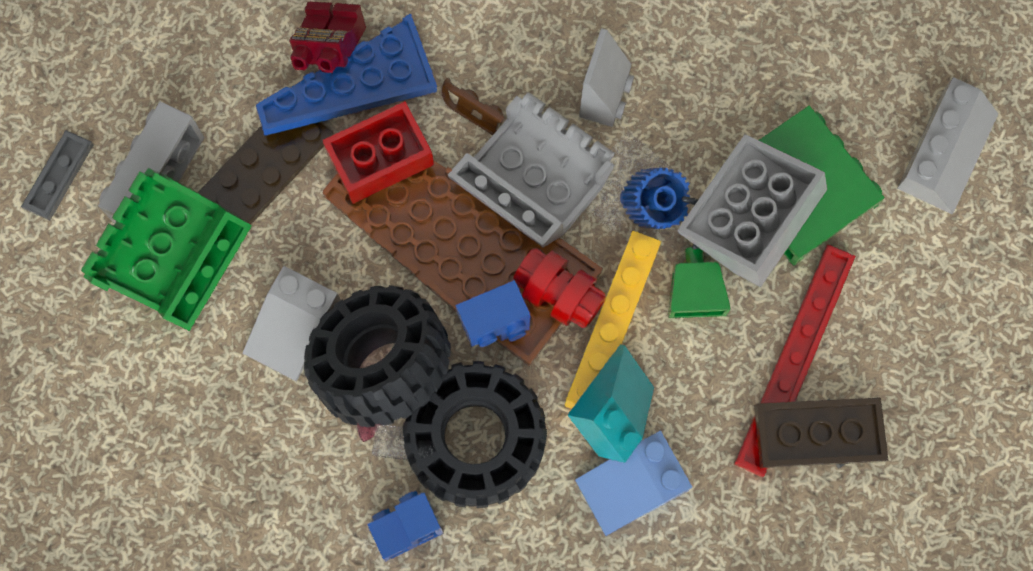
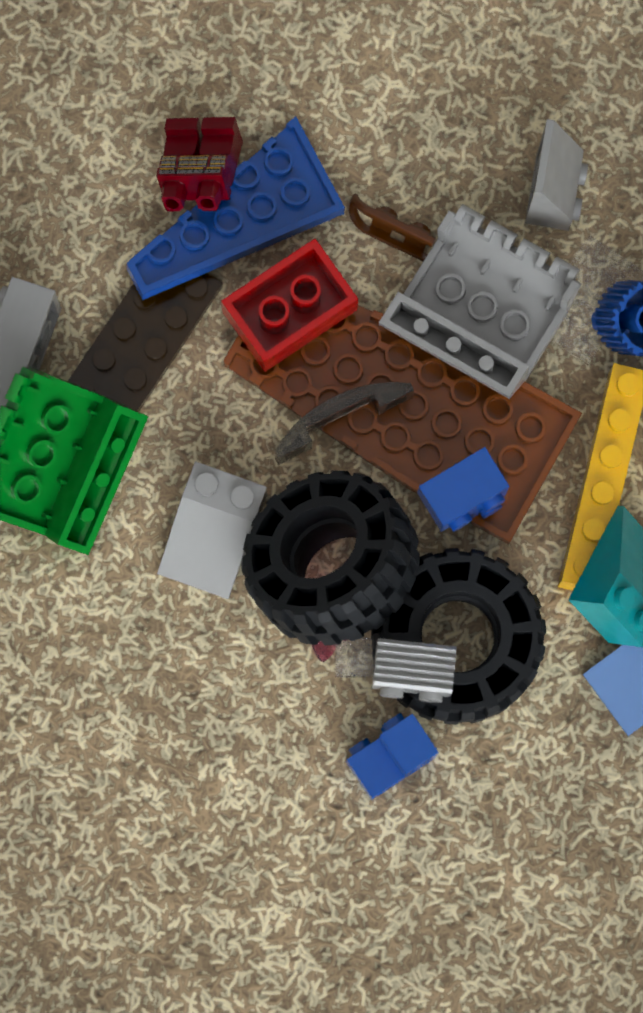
camera: 10 degrees left, 5 degrees up
red piece [513,248,606,328] -> none
none -> clear smoke slope [275,382,414,465]
none -> light grey brick [372,638,457,703]

